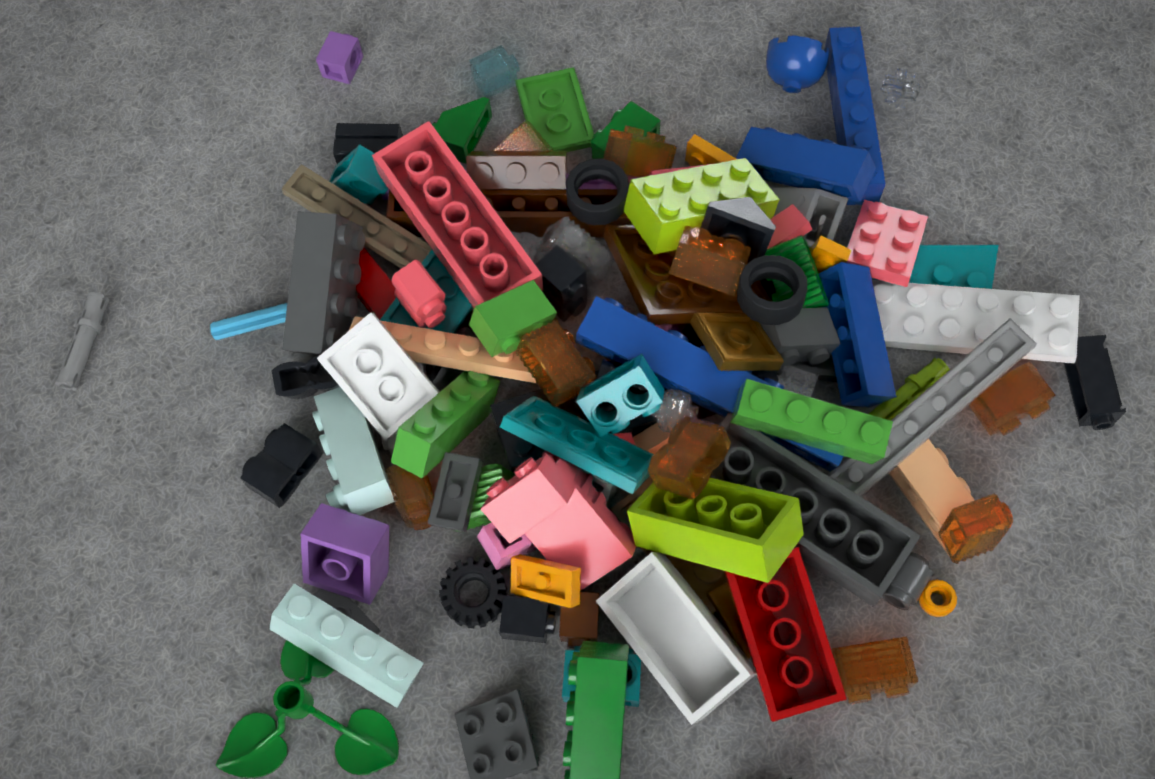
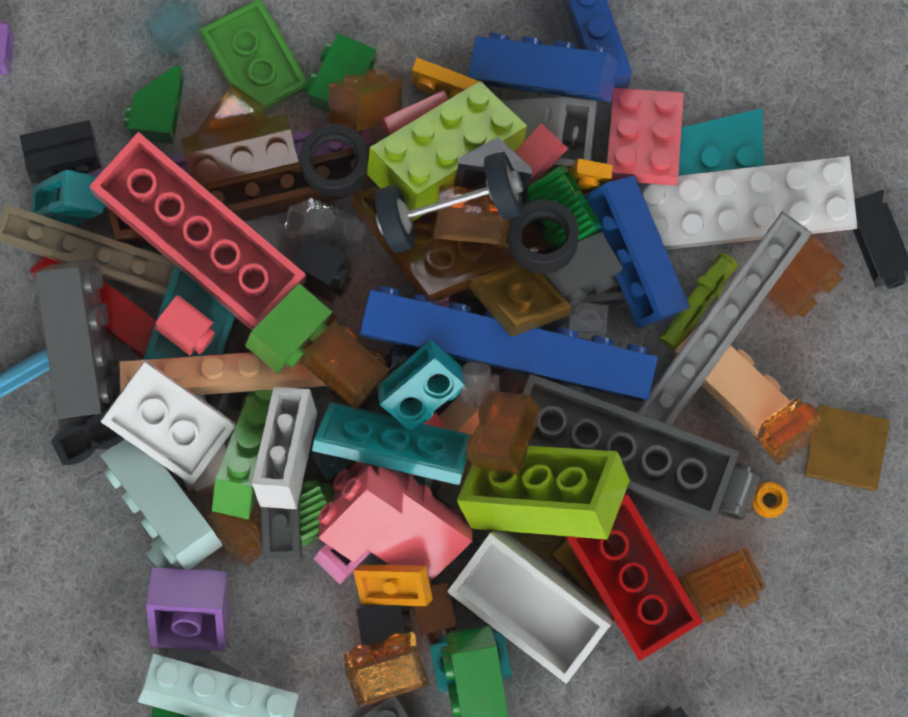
camera: 20 degrees left, 10 degrees up
black brick [240,423,323,508] -> none
black tyre [439,557,508,629] -> none
bright green brick [730,379,893,464] -> none
none -> white brick [252,387,317,509]
none -> clear orange brick [343,632,430,707]
none -> black axle [375,152,523,253]
none -> pearl gold tile [804,405,890,492]

